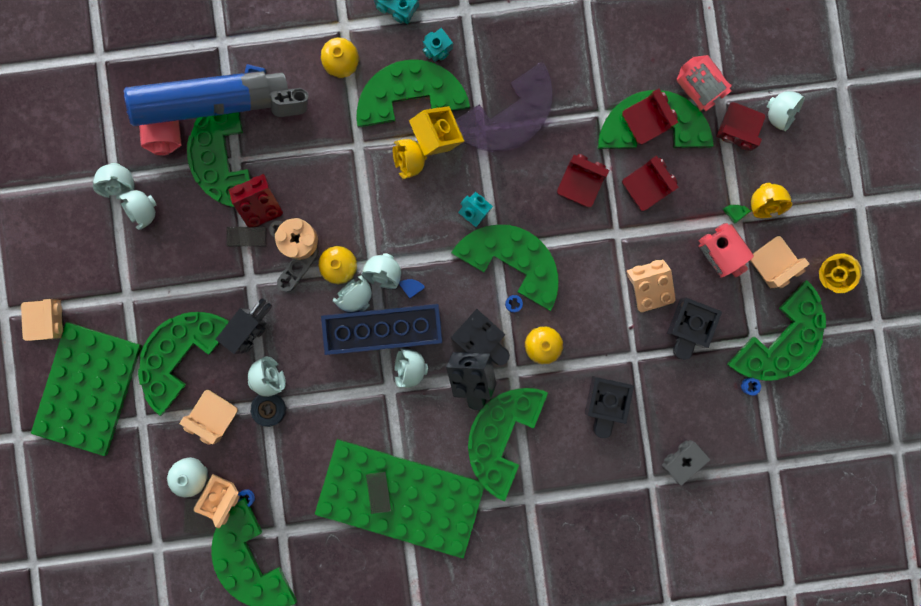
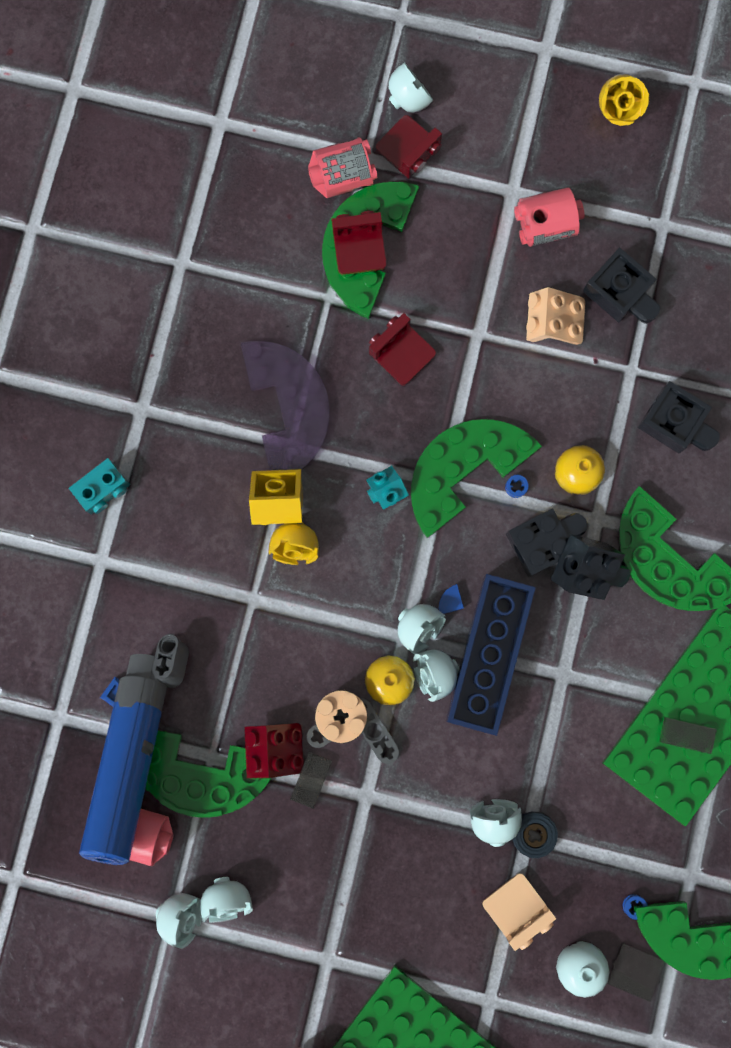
camera: 60 degrees left, 5 degrees down
green plate [138,312,229,416] -> none
light nougat bracket [194,474,239,528] -> none
black brick [215,298,272,354] -> none
yellow cylinder [321,37,359,78] -> none
green plate [356,60,470,128] -> none
light aqua cylinder [395,348,428,388] -> none
teal brick [422,28,453,62] -> none
dark red bracket [622,155,679,211] -> none
green tile [723,205,751,224] -> none
green plate [727,280,826,381] -> none
blue bush [741,378,761,396] -> none
light nougat bracket [750,236,809,289] -> none
yellow cylinder [751,183,792,218] -> none

